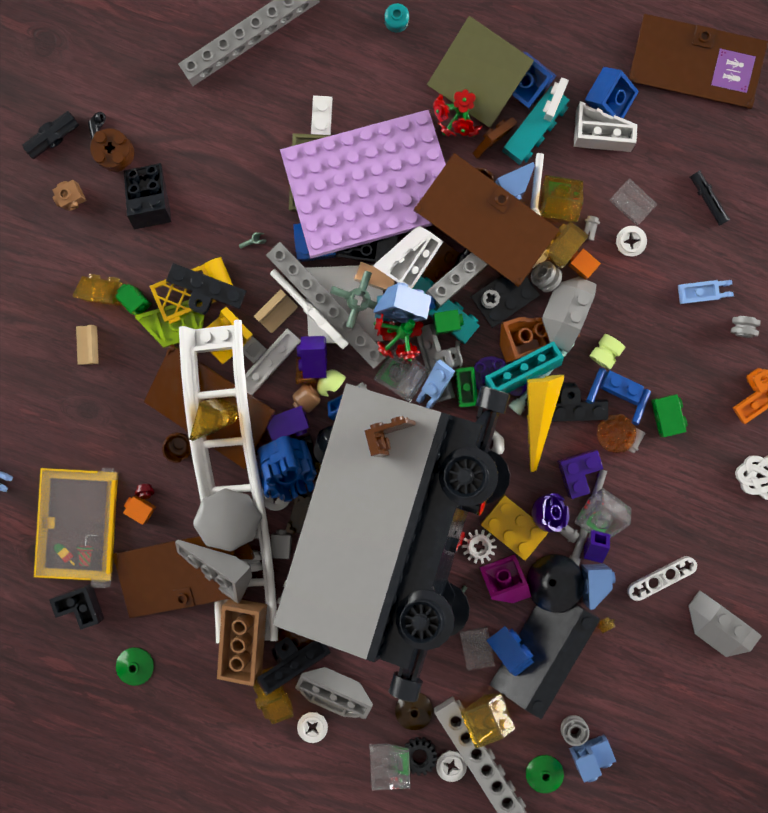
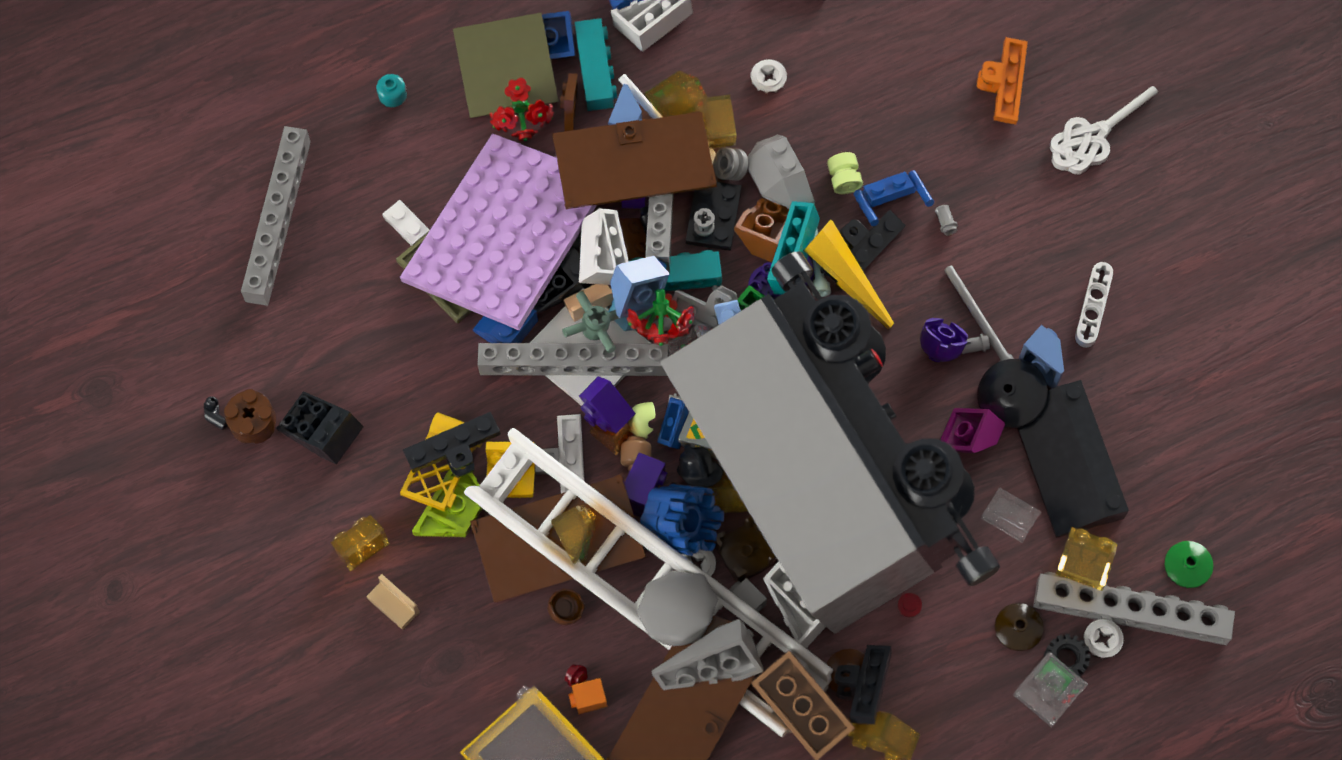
camera: 45 degrees left, 20 degrees down
black piece [22,111,79,159] -> none
medium nougat brick [52,180,87,211] -> none
green brick [115,284,152,315] -> none
sand green hand [239,232,267,249] -> none
tan panel [254,289,298,333] -> none
white piece [270,269,349,349] -> none
light grey wedge [295,667,373,719] -> none
white gear [297,712,328,743] -> none
reddish brown bracket [364,416,416,457] -> none
green brick [433,309,464,335] -> none
white gear [462,530,497,564] -> none
yellow plate [480,495,549,561] -> none
blue brick [486,626,534,676] -> none
white plate [543,77,569,122] -> none
dark purple brick [557,450,603,499] -> none
light grey wheel [560,715,590,746] -> none
orange brick [568,248,601,280] -> none
medium blue brick [569,734,616,782] -> none
clear slope [575,488,631,538] -> none
light grey pin [582,216,600,241] -> none
dark purple brick [584,530,610,563] -> none
clear orange tile [597,414,636,453] -> none
clear yellow plate [597,617,616,633] -> none
clear plate [609,178,657,226] -> none
green brick [651,394,688,437] -> none
light blue hinge [678,280,734,304] -> none
light grey wedge [688,590,762,657] -> none
light grey wheel [730,316,761,338] -> none

